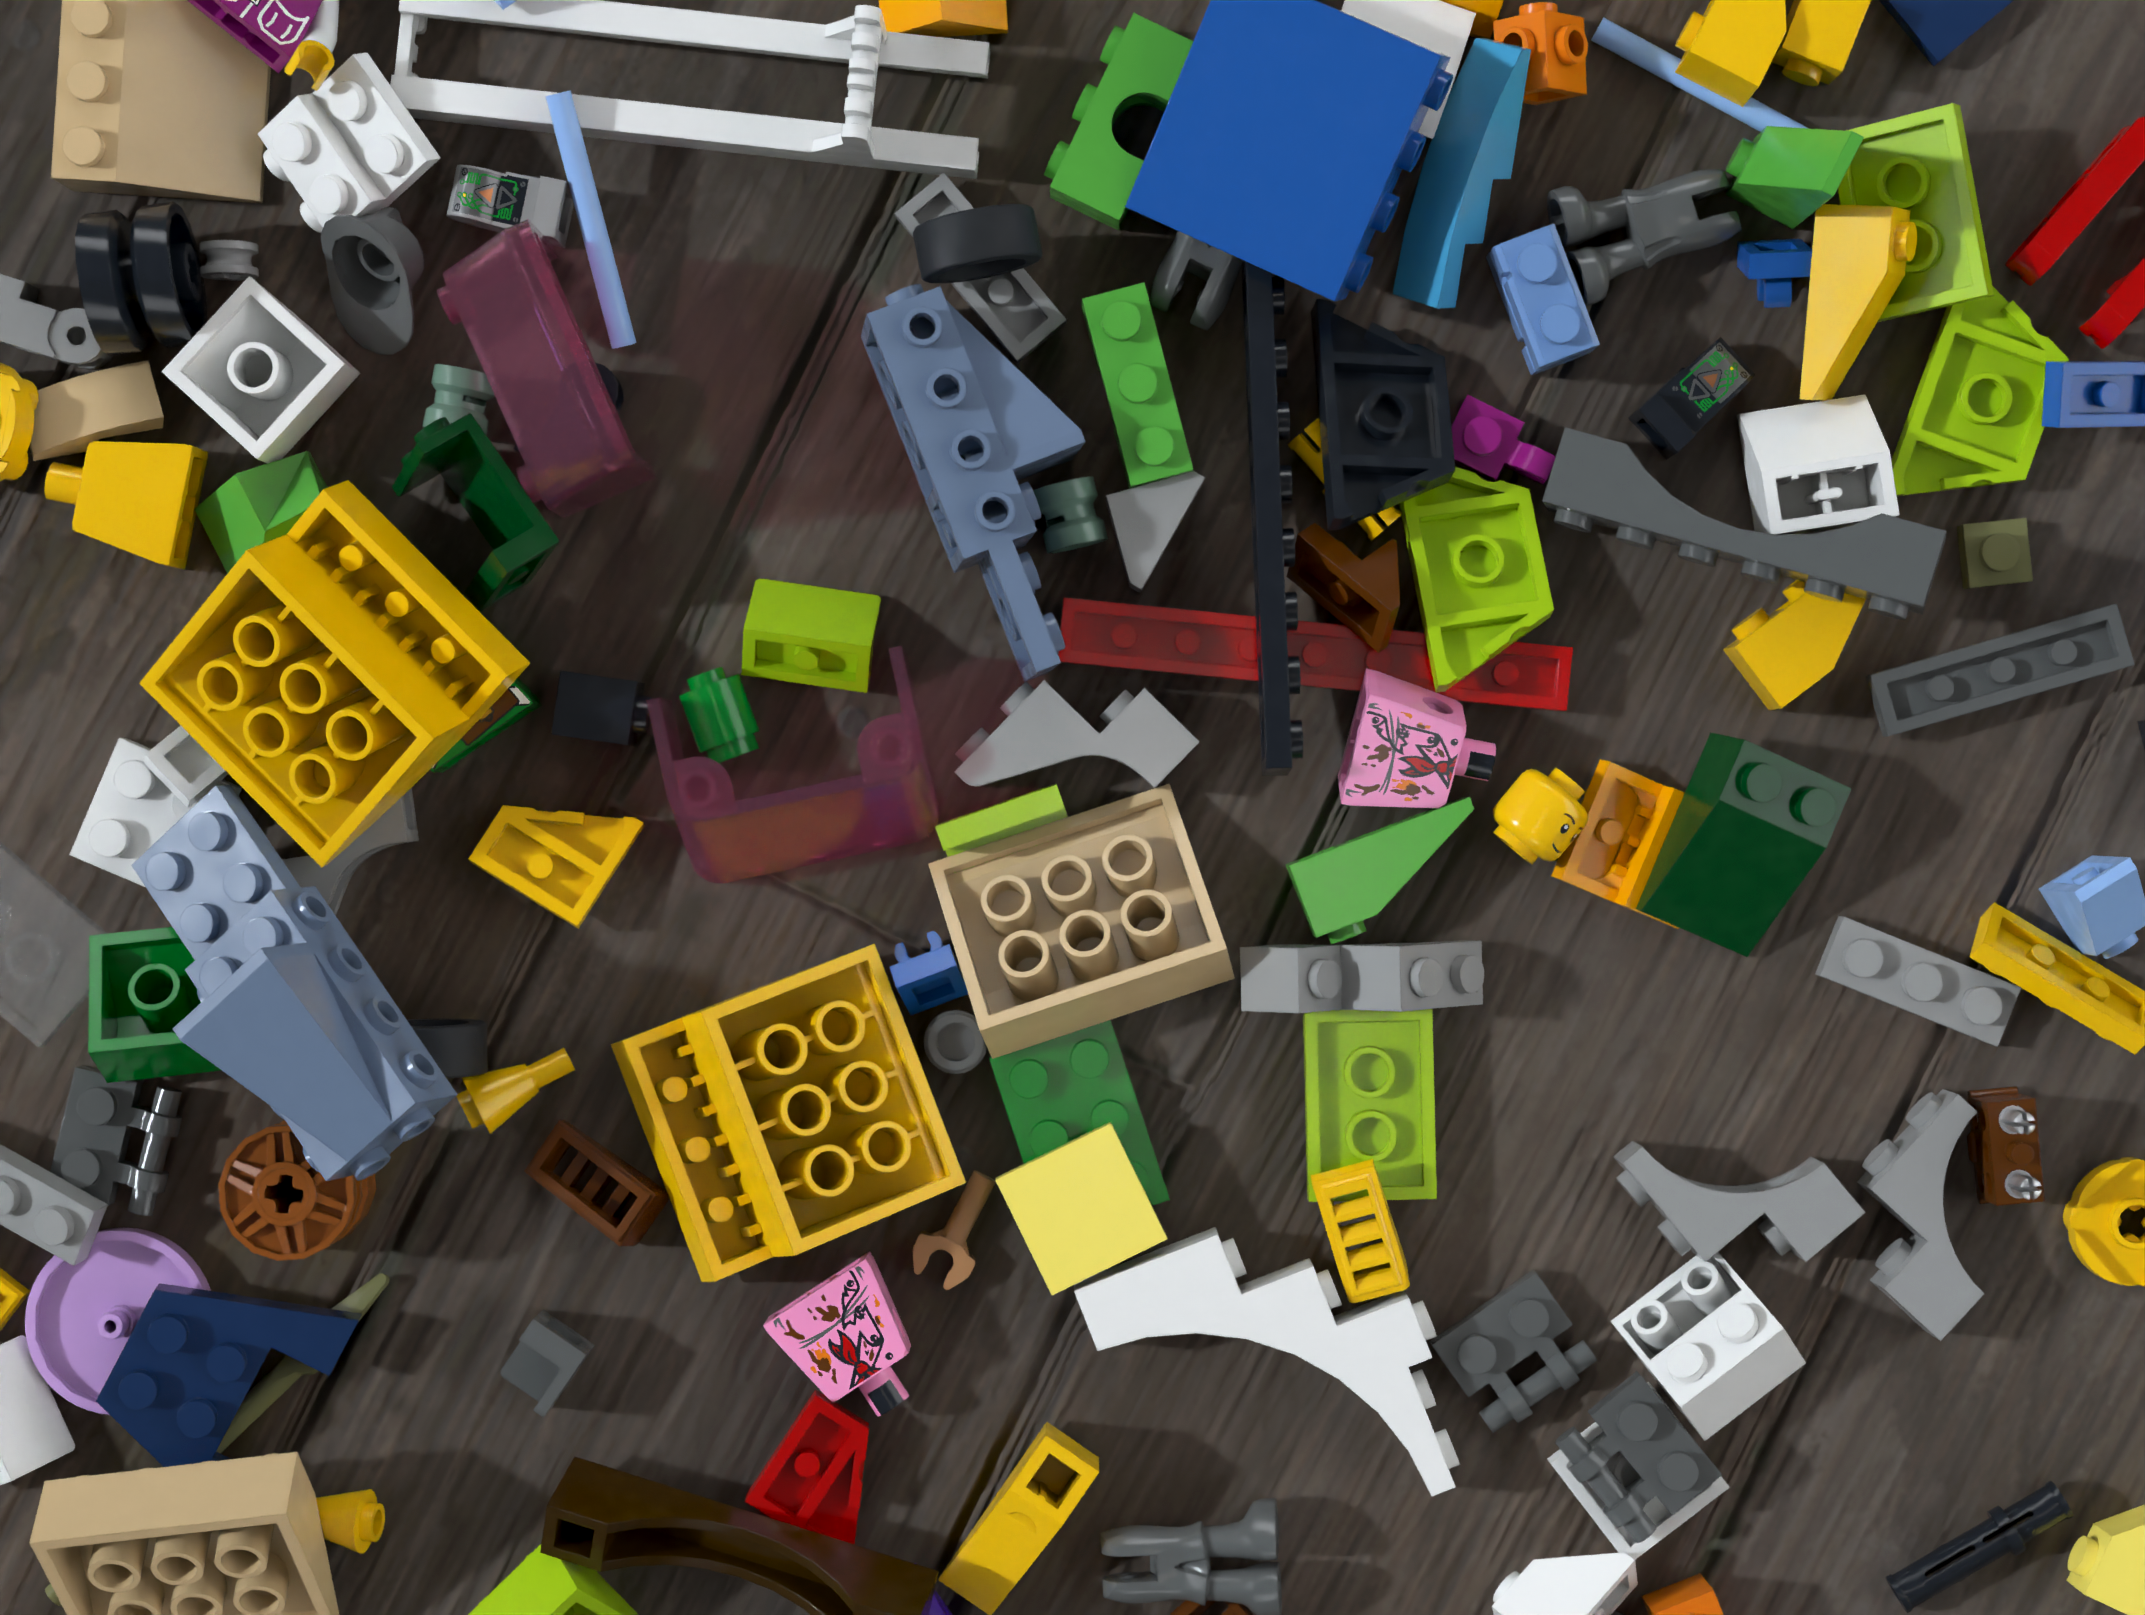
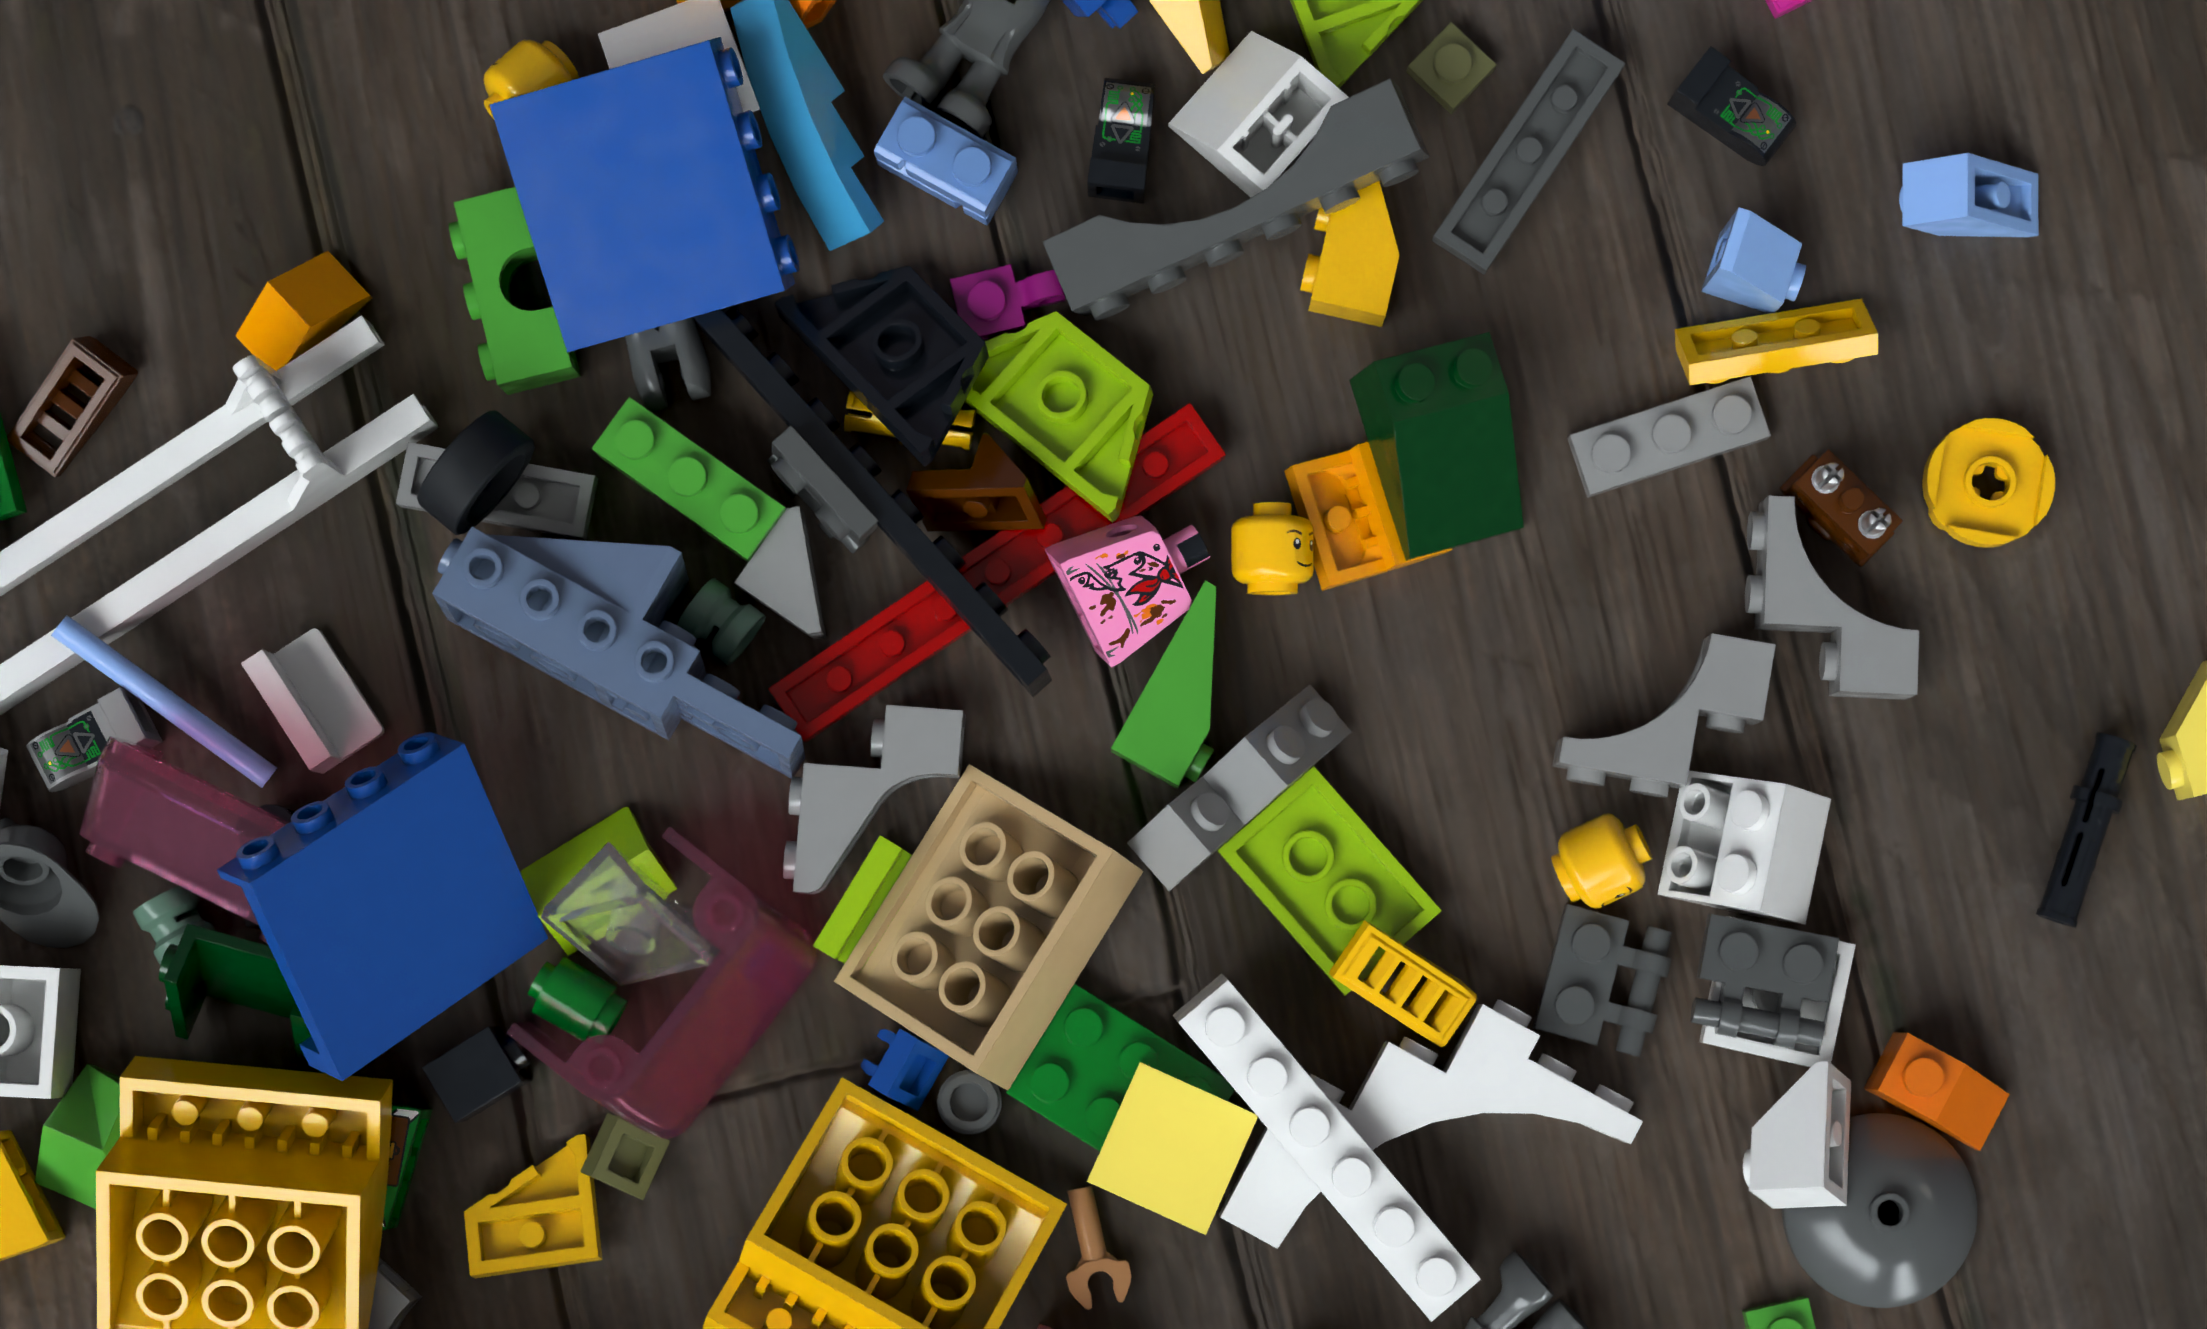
camera: 35 degrees left, 5 degrees down
none -> blue panel [217,732,548,1081]
none -> white panel [241,628,385,774]
none -> clear slope [541,842,723,986]
none -> olive plate [580,1113,670,1200]
none -> dark grey plate [767,426,878,554]
none -> white arch [1173,973,1481,1322]
none -> yellow head [1551,813,1653,909]

